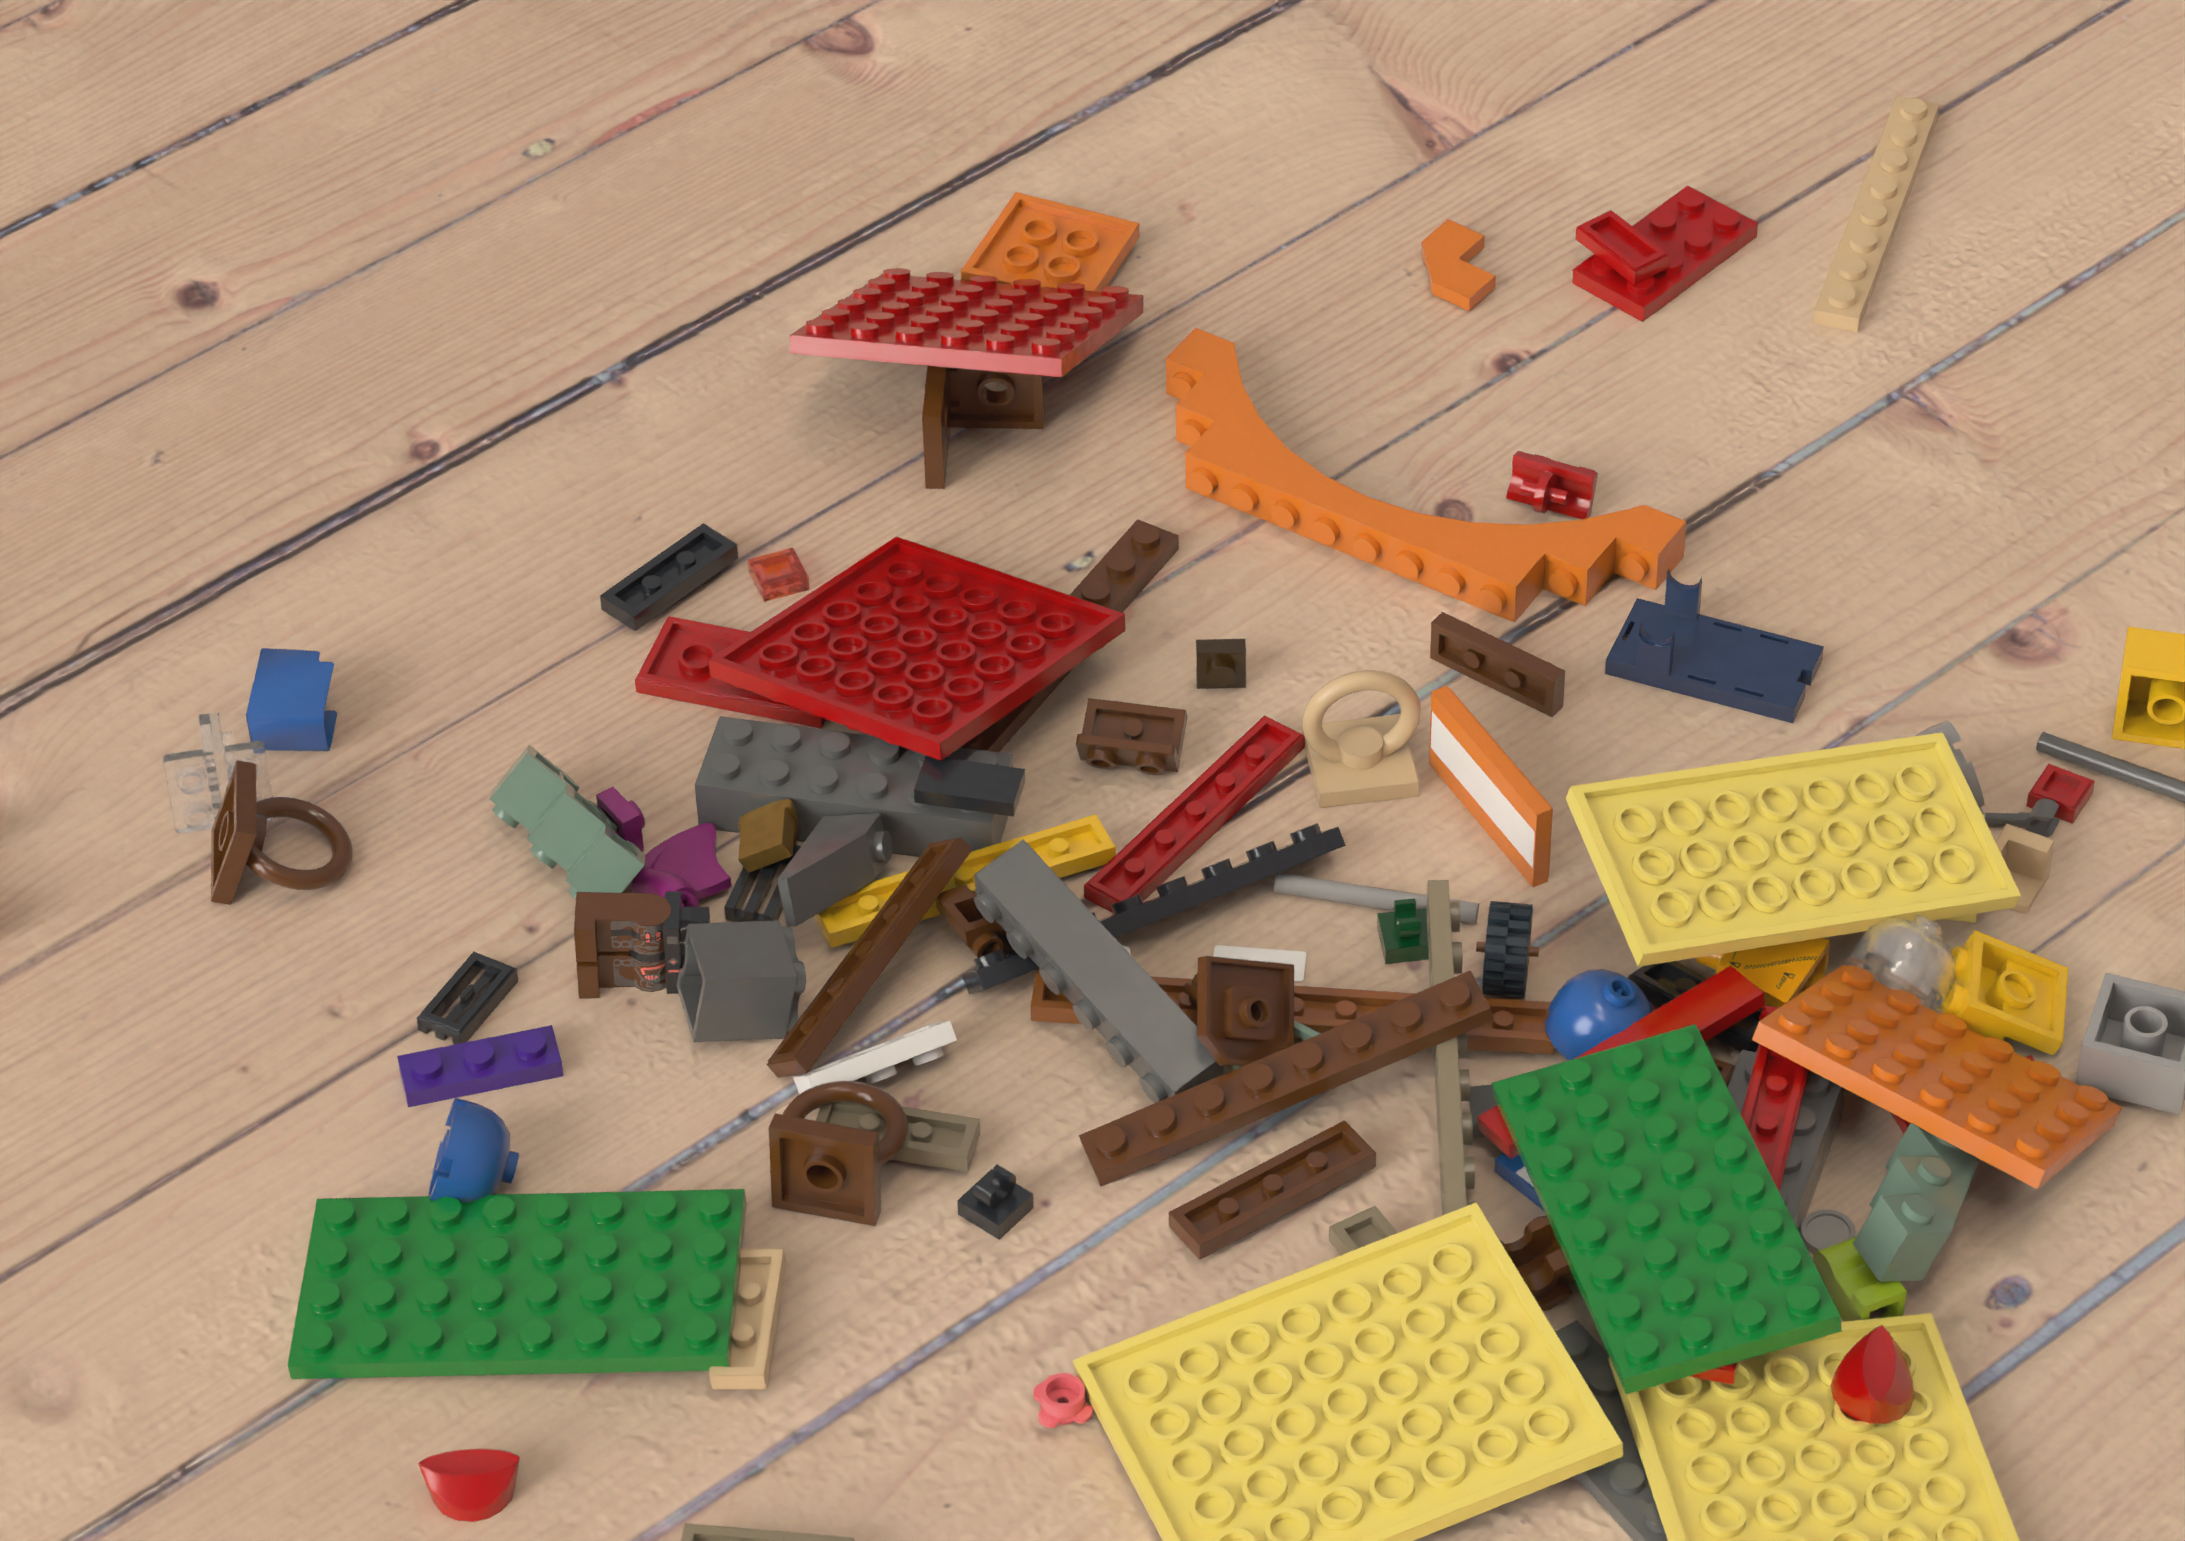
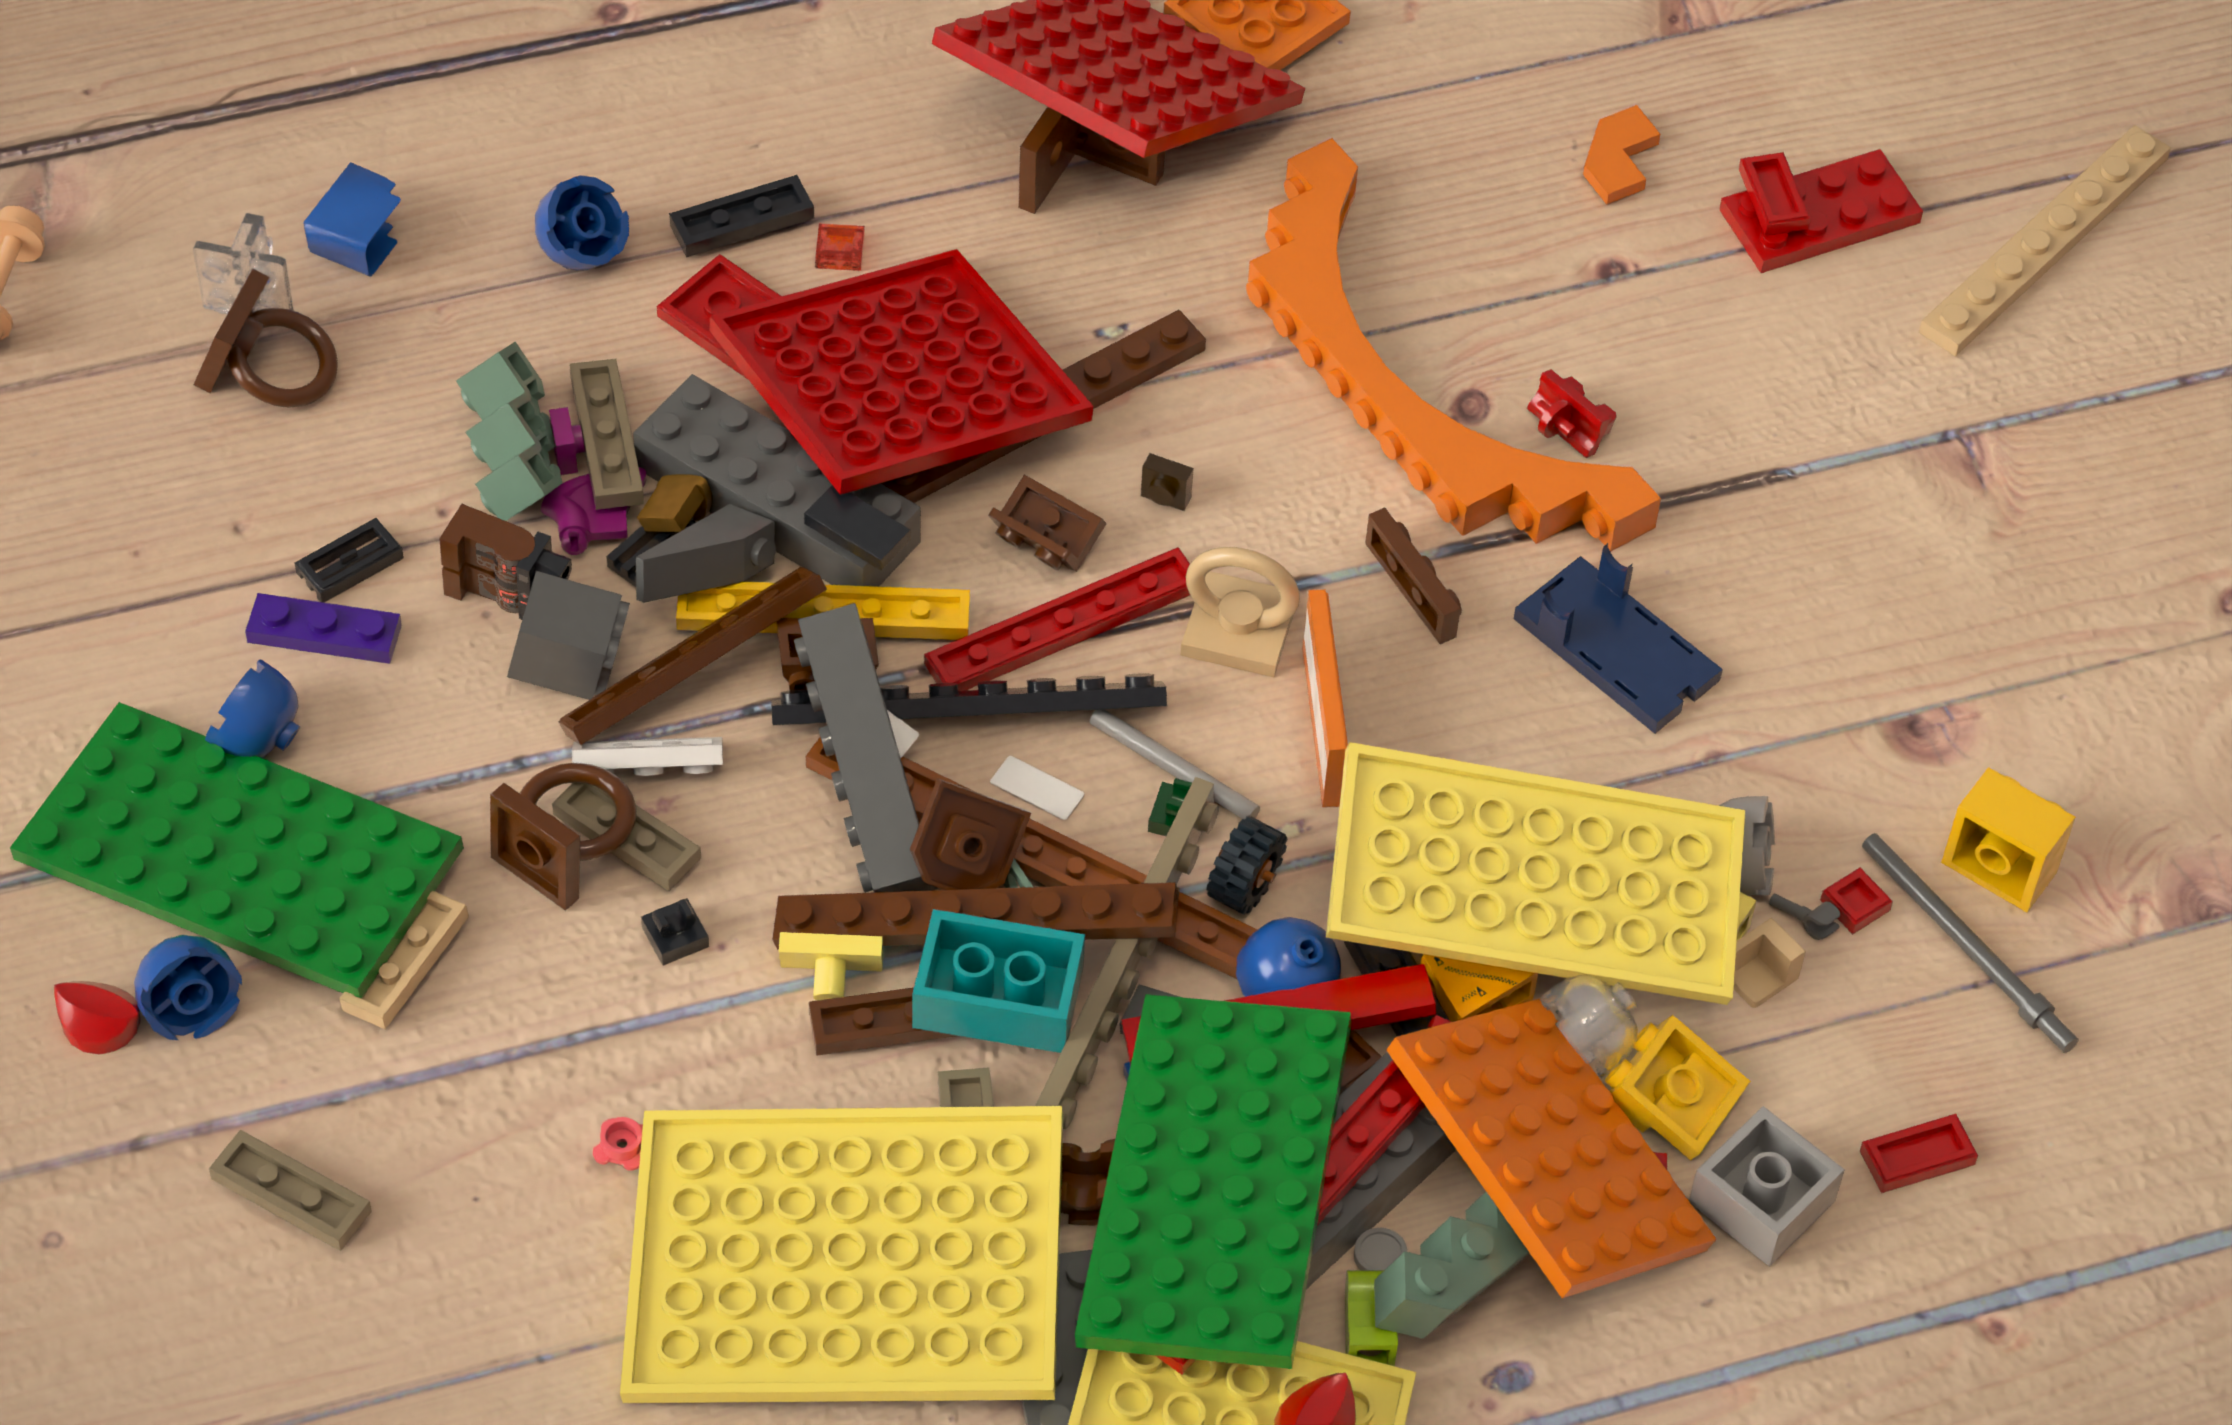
camera: 20 degrees right, 10 degrees up
none -> blue cylinder [134,935,242,1040]
none -> blue cylinder [535,175,629,271]
none -> dark tan plate [570,359,644,510]
none -> light yellow tile [779,932,883,1000]
none -> teal brick [912,909,1085,1053]

